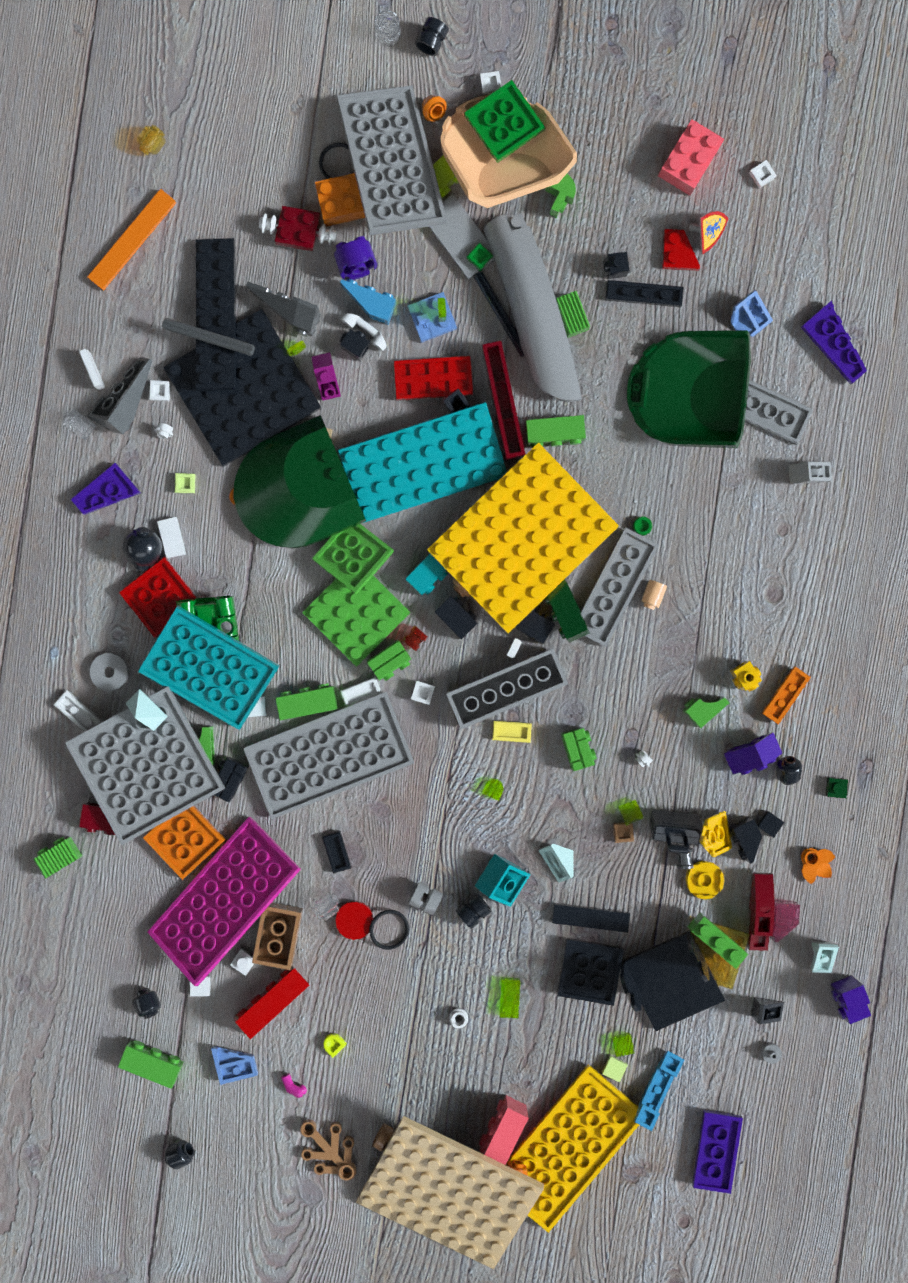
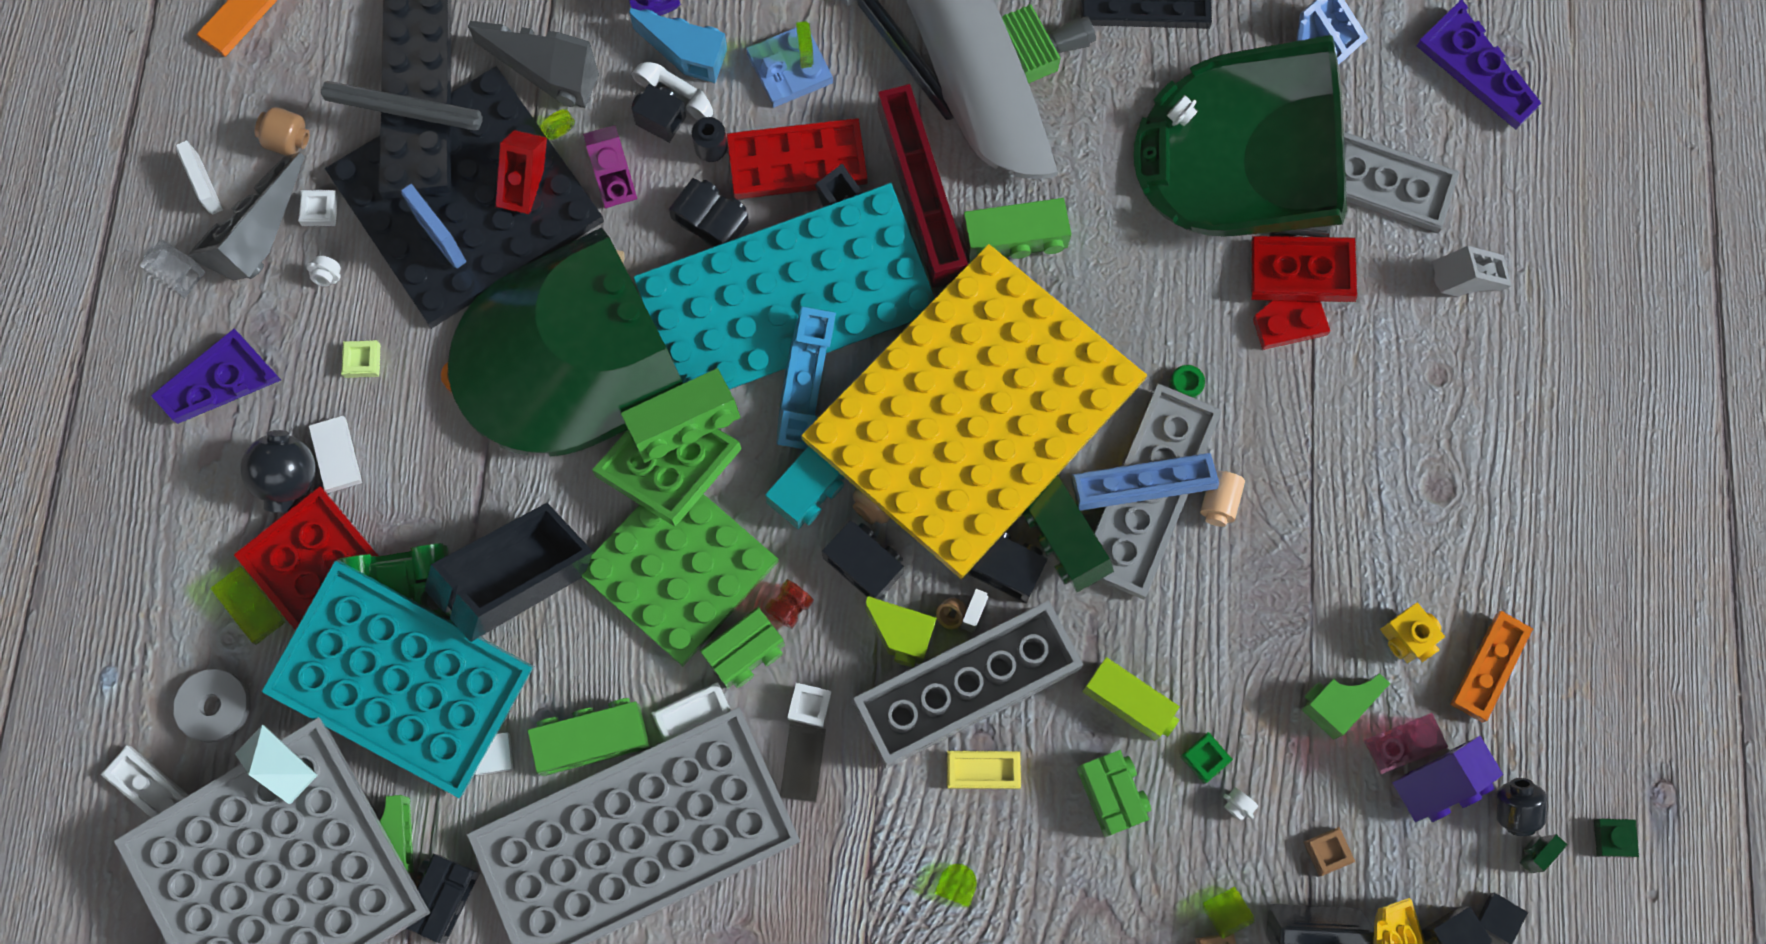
camera: 10 degrees left, 15 degrees down
none -> clear neon green plate [210,566,286,645]
none -> medium nougat head [255,107,310,156]
none -> medium blue tile [401,184,466,268]
none -> black piece [424,502,593,642]
none -> red slope [496,130,547,214]
none -> bright green brick [621,368,741,463]
none -> black brick [669,178,749,247]
none -> black brick [691,117,728,162]
none -> dark azure slope [776,306,836,449]
none -> clear smoke tile [780,724,826,803]
none -> lime slope [865,596,937,667]
none -> medium nougat hinge [936,597,967,629]
none -> dark grey cone [1048,16,1096,53]
none -> medium blue tile [1071,453,1219,511]
none -> lime brick [1082,657,1180,741]
none -> white plate [1167,95,1197,126]
none -> green tile [1180,732,1233,784]
none -> red tile [1251,236,1357,302]
none -> red wing [1253,301,1330,350]
none -> medium nougat tile [1304,827,1355,877]
none -> clear pink slope [1364,713,1448,775]
none -> dark green plate [1519,834,1568,873]

